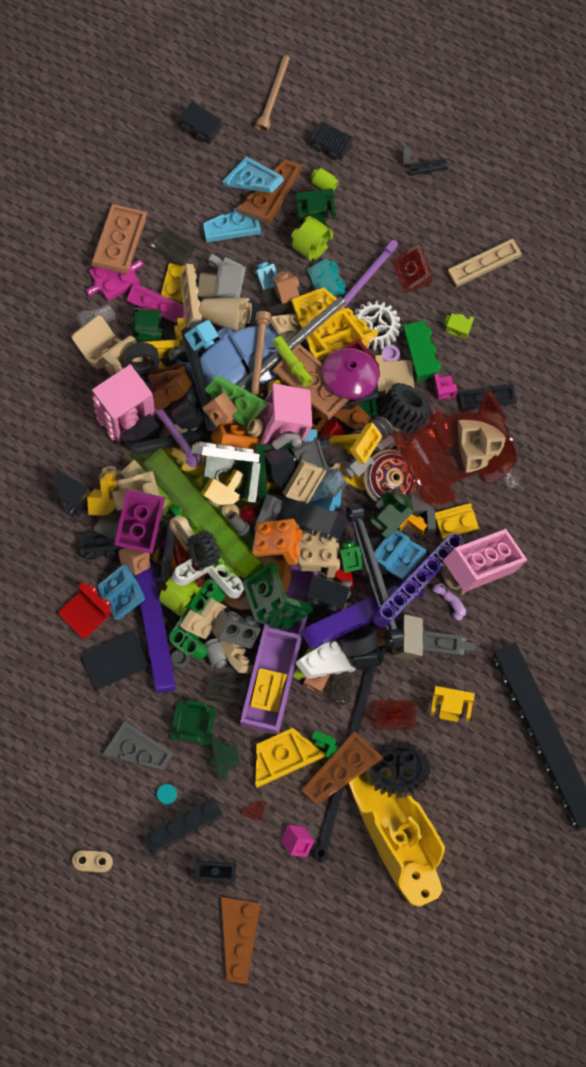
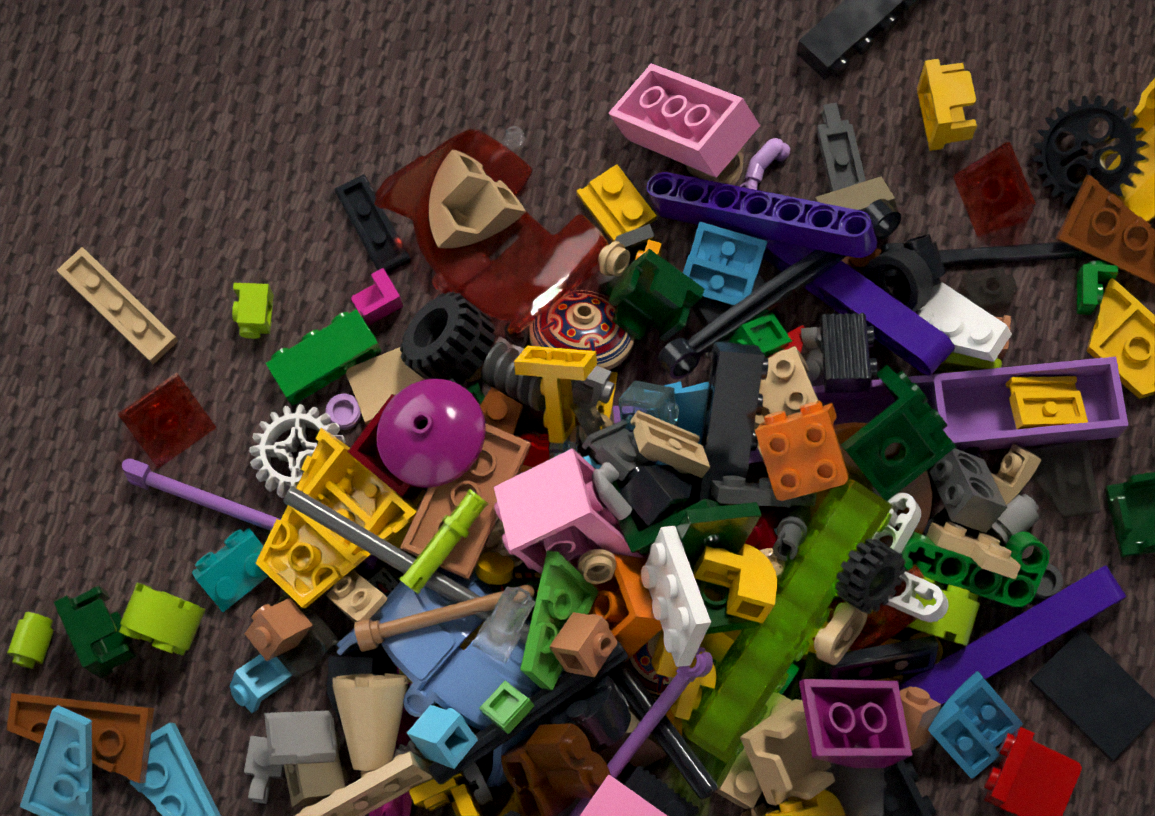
camera: 100 degrees left, 0 degrees up
none -> clear piece [472,586,536,664]
none -> bright green tile [479,681,534,734]
none -> tan plate [598,241,630,277]

